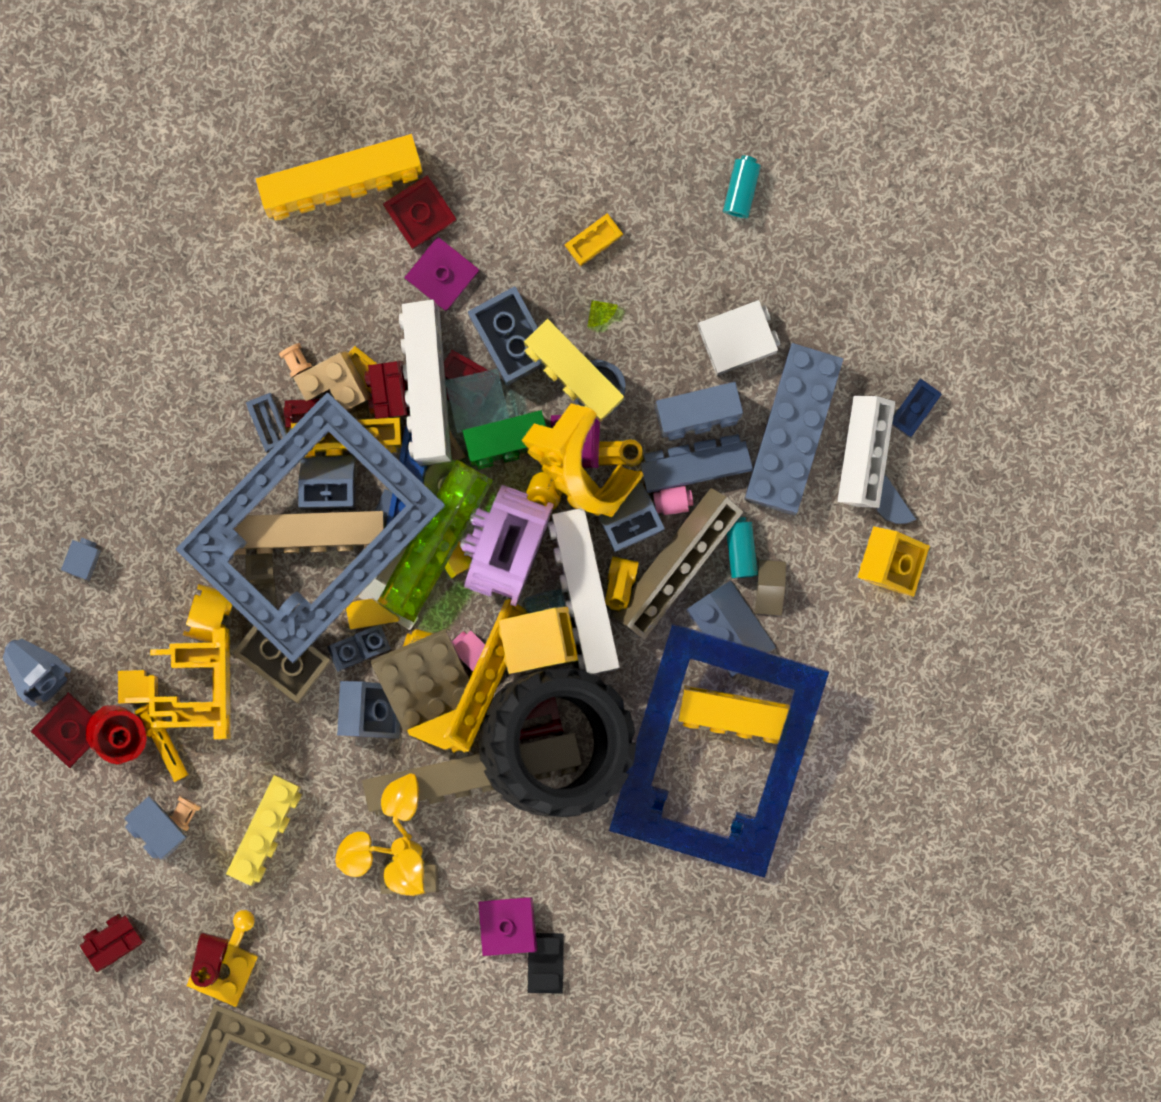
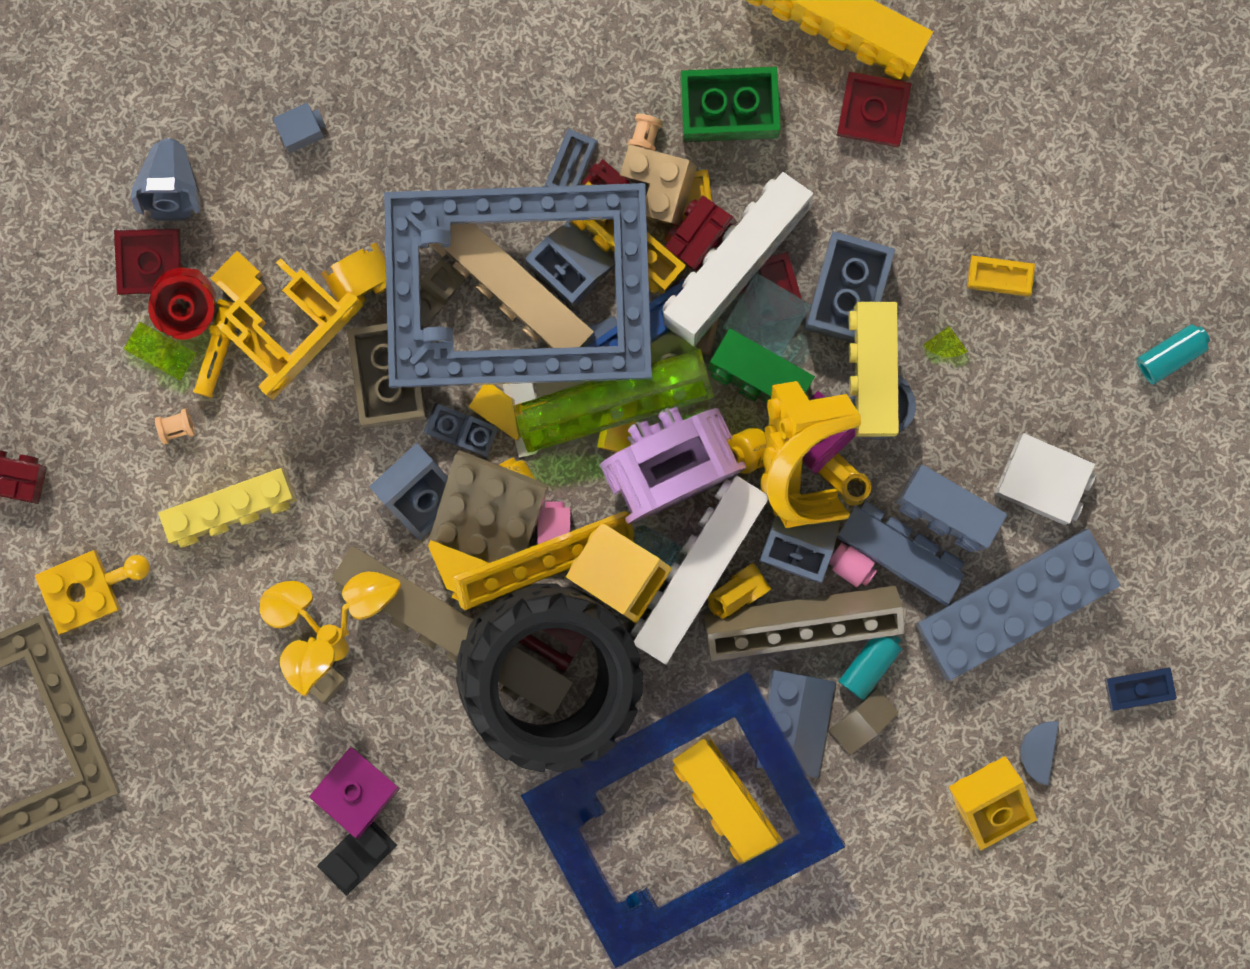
camera: 45 degrees right, 0 degrees up
sand blue slope [124,796,187,859] -> none
dark red piece [191,932,229,987] -> none
magenta plate [404,237,480,312] -> none
white brick [838,396,895,508] -> none
none -> clear neon green slope [123,321,196,381]
none -> green brick [680,66,781,142]

